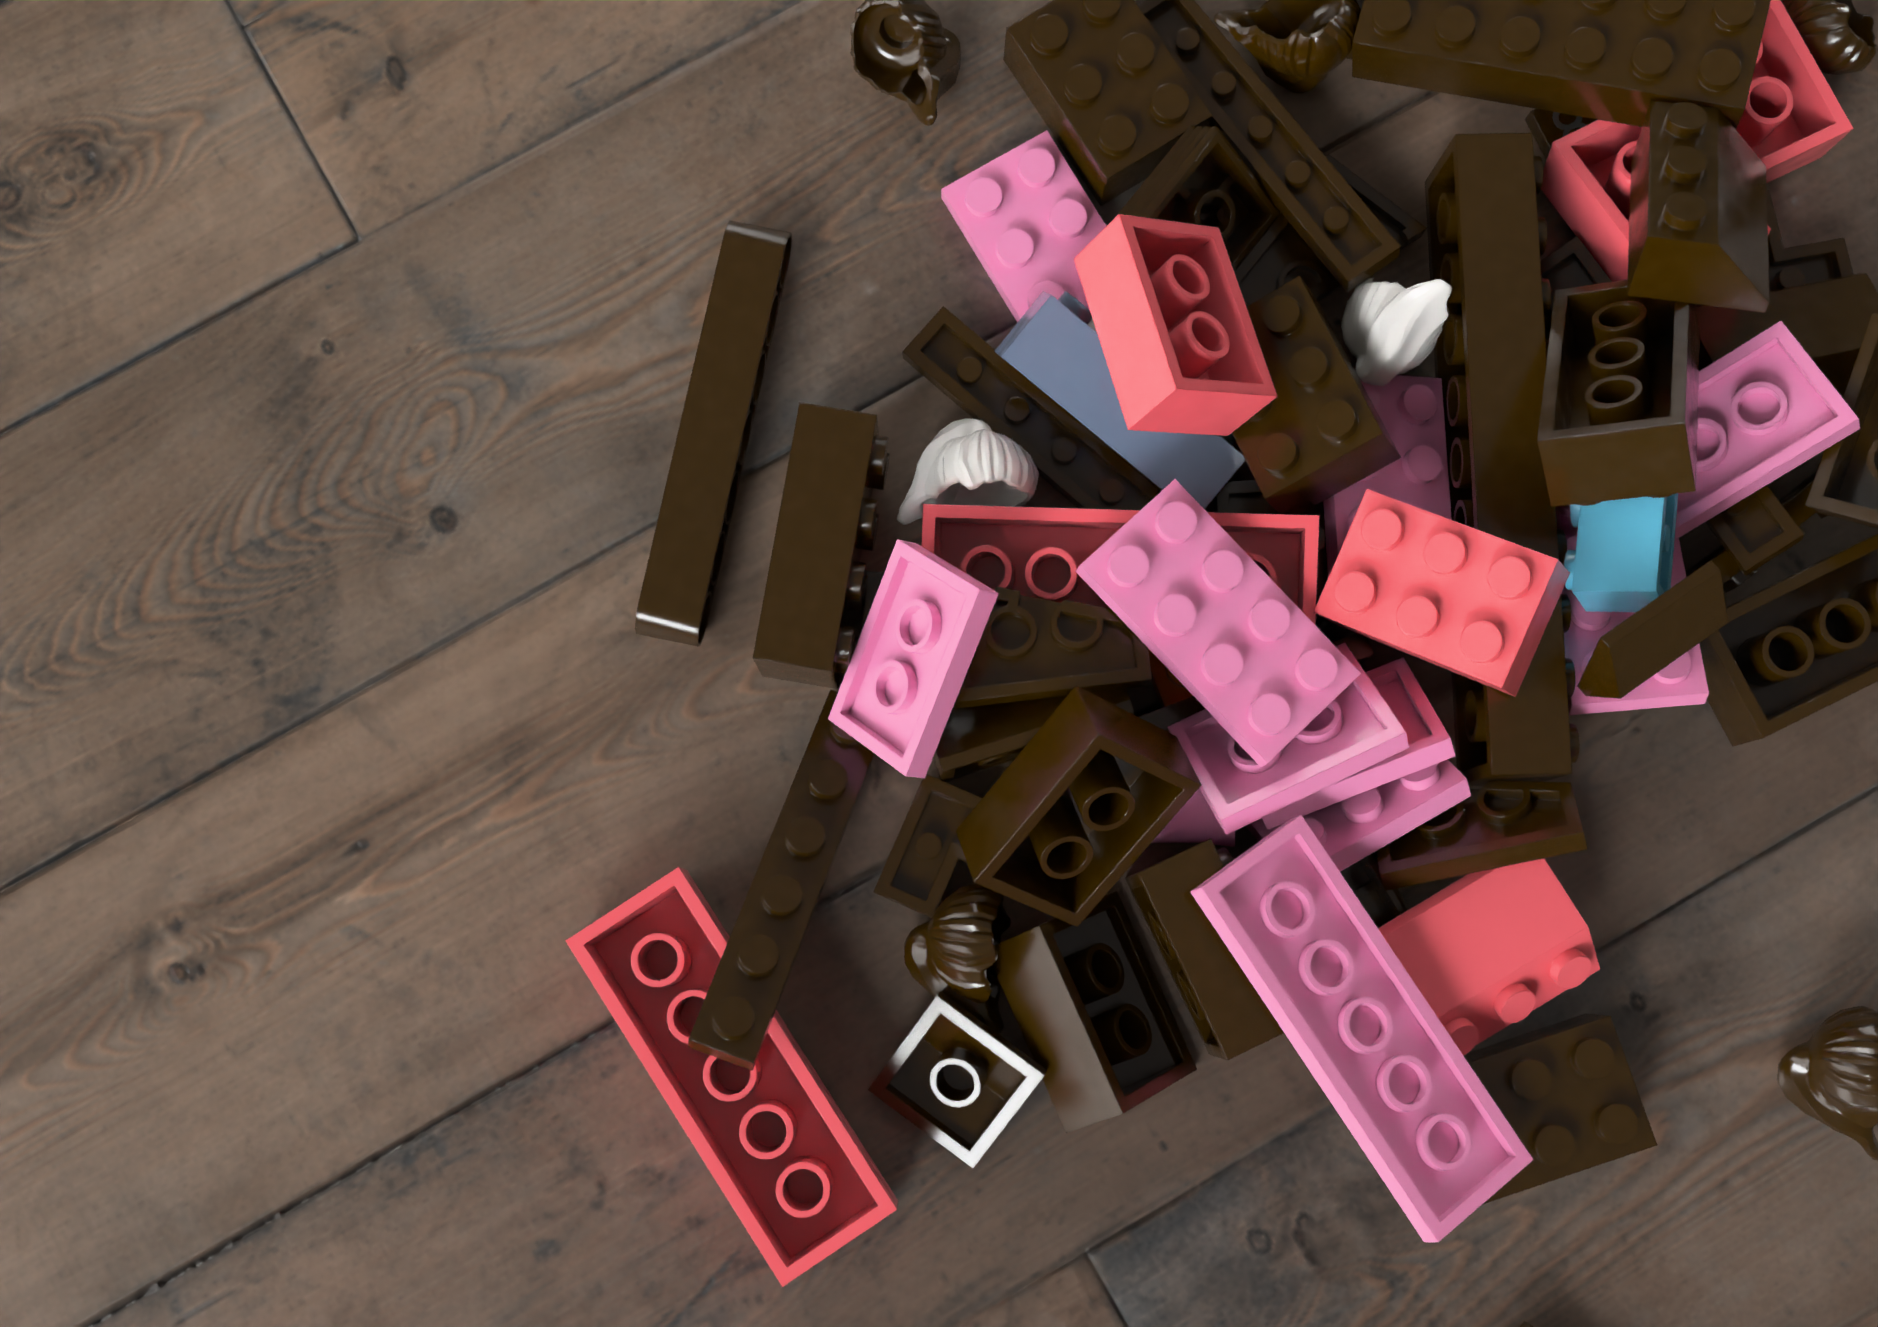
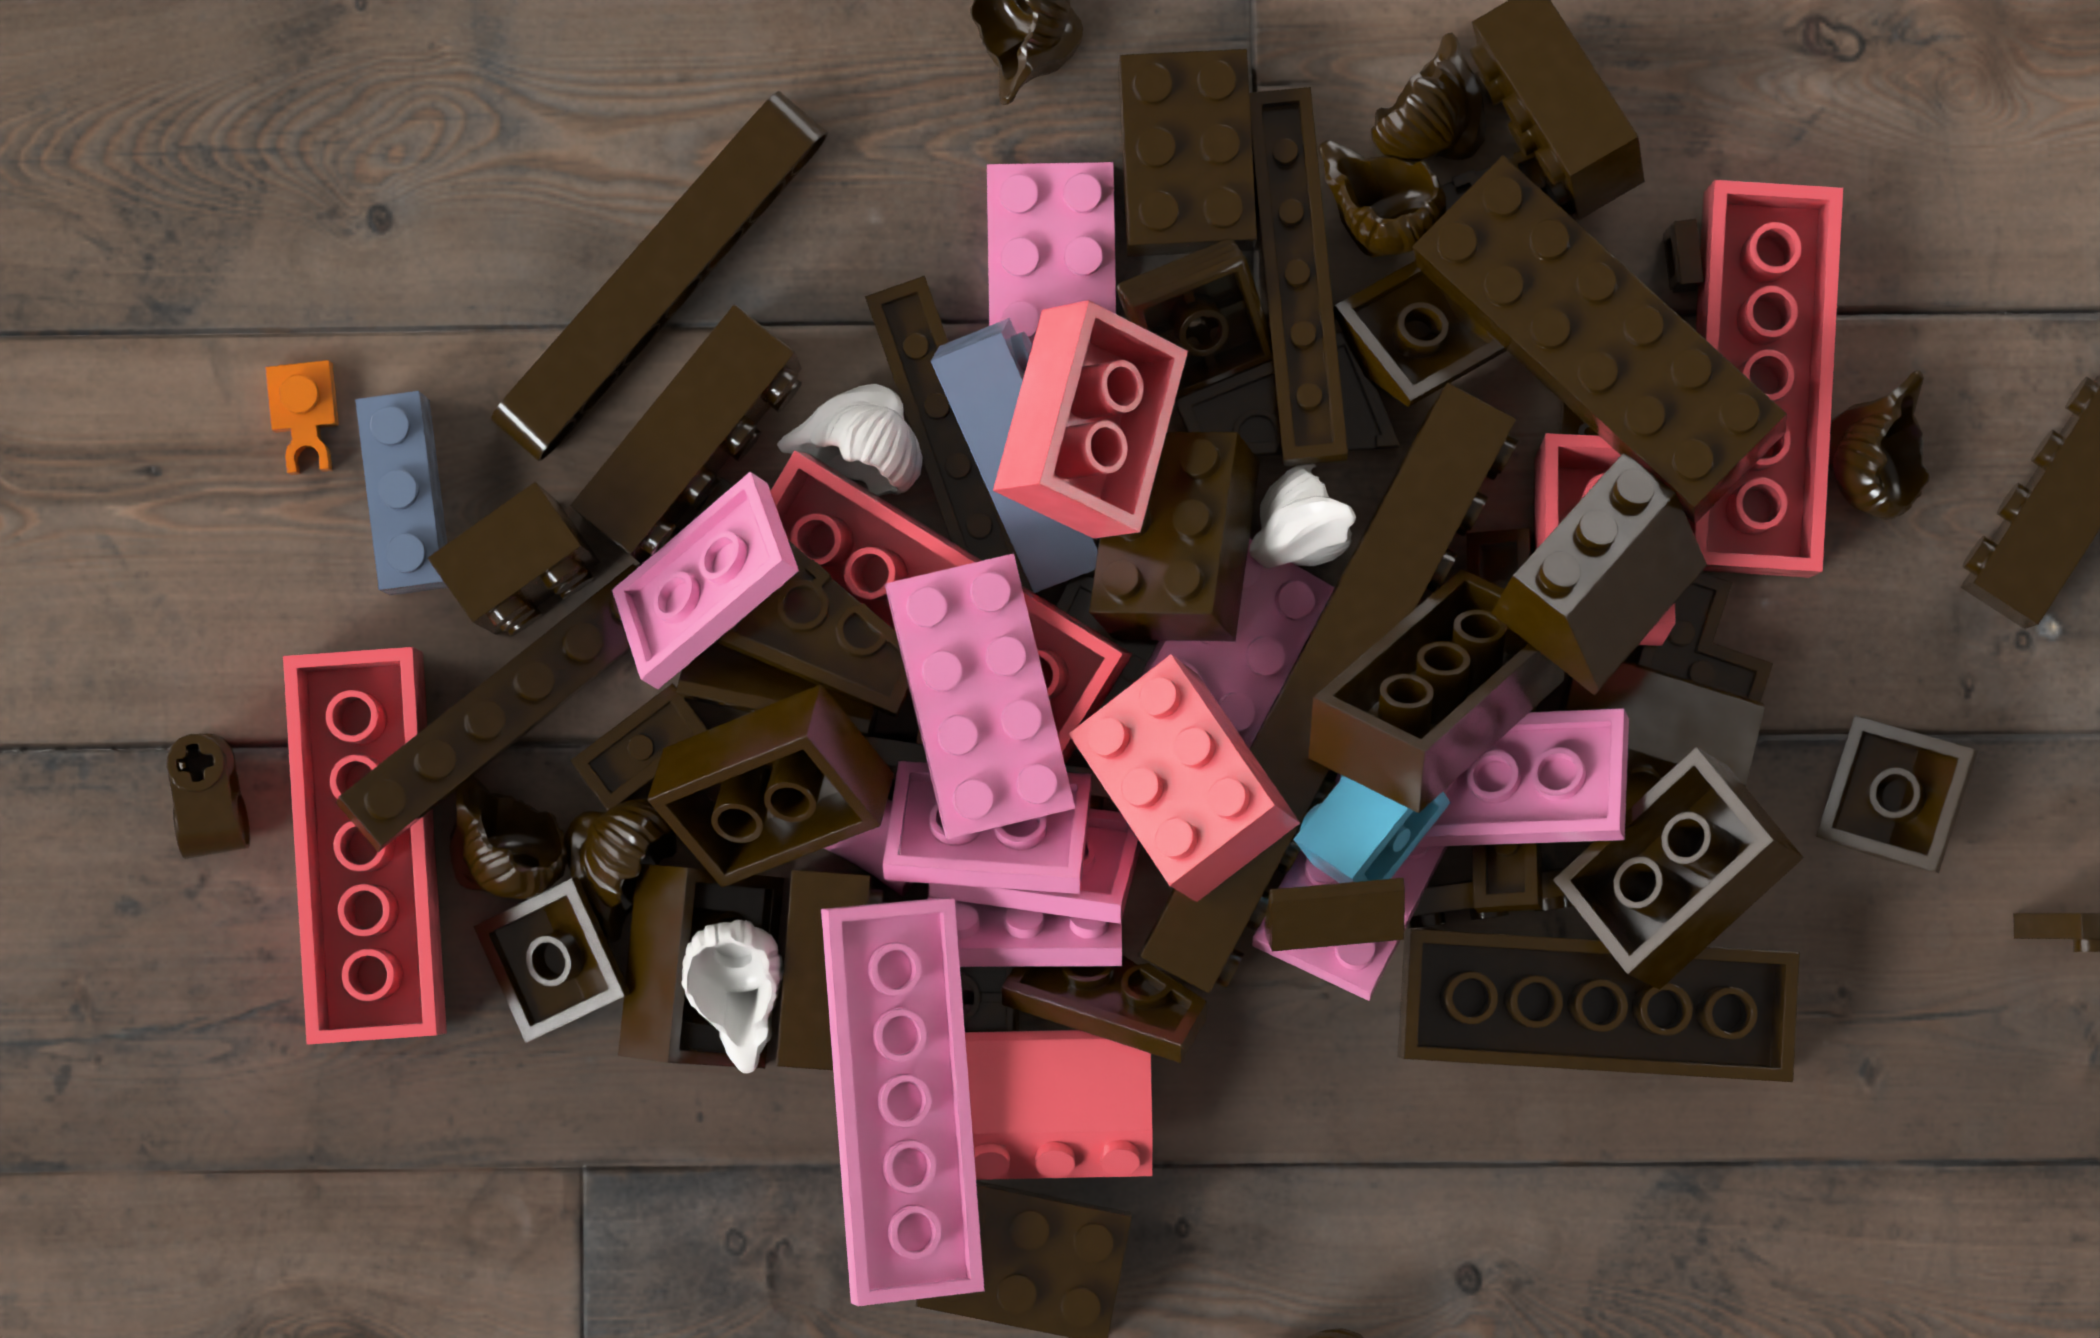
camera: 30 degrees right, 5 degrees up
none -> dark brown piece [166,734,251,859]
none -> orange plate [265,360,339,475]
none -> sand blue brick [355,391,448,595]
none -> dark brown brick [427,482,600,636]
none -> dark brown hair [450,776,568,899]
none -> white hair [681,920,784,1073]
none -> dark brown slope [1333,260,1507,407]

